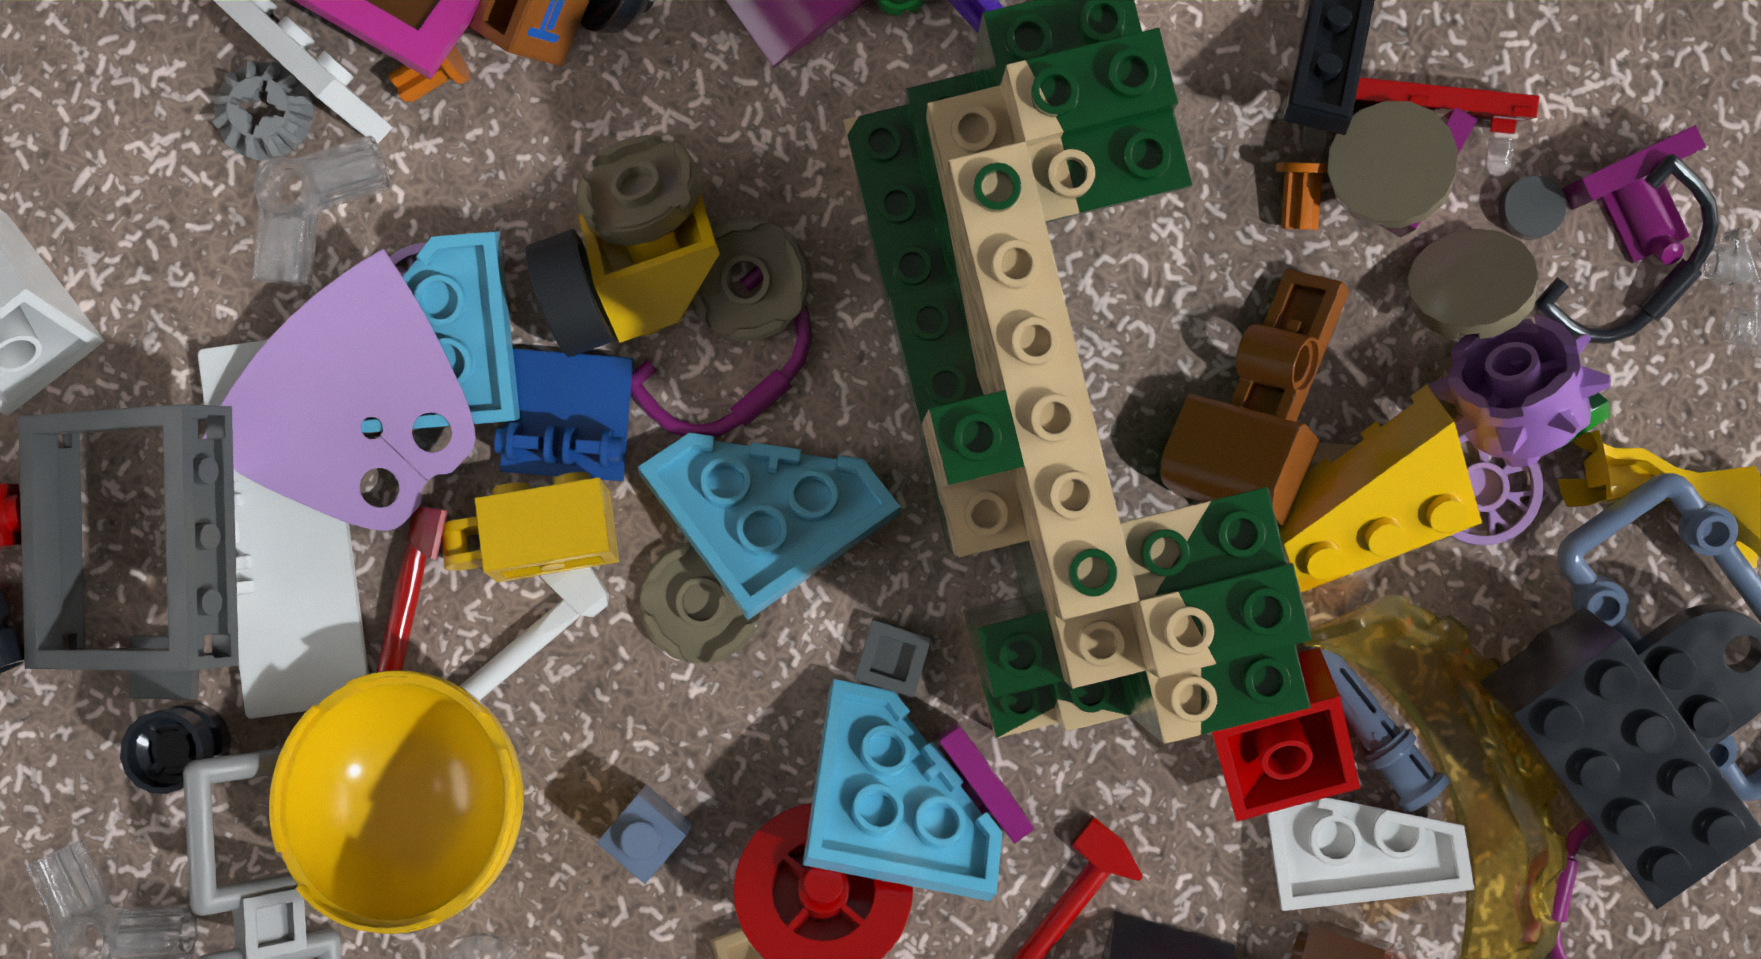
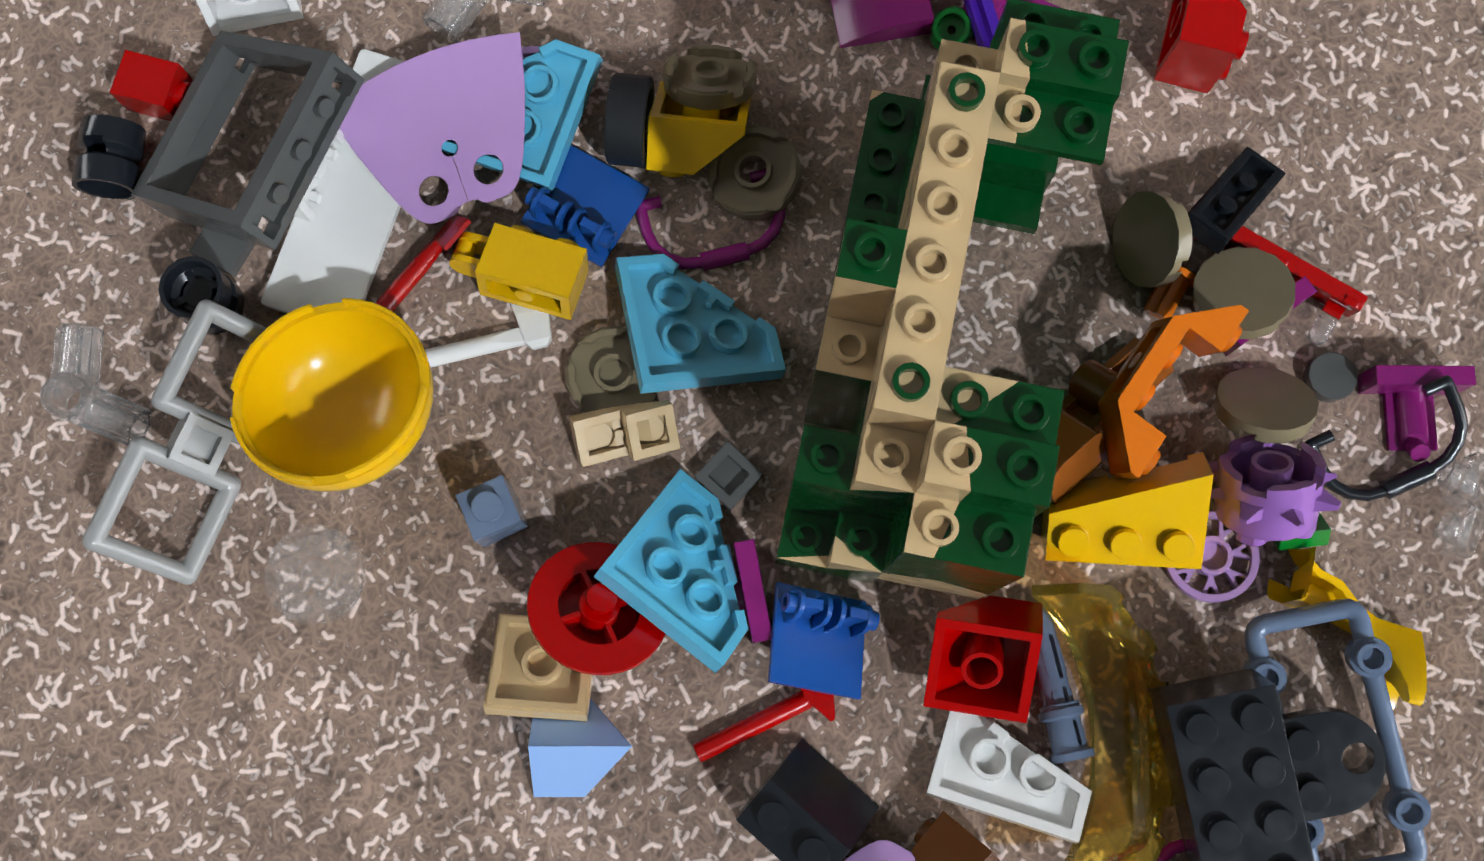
camera: 25 degrees right, 10 degrees down
none -> tan slope [568,401,680,467]
none -> blue hinge [768,582,880,700]
none -> orange slope [1098,305,1249,479]
none -> dark tan tile [1113,191,1192,288]

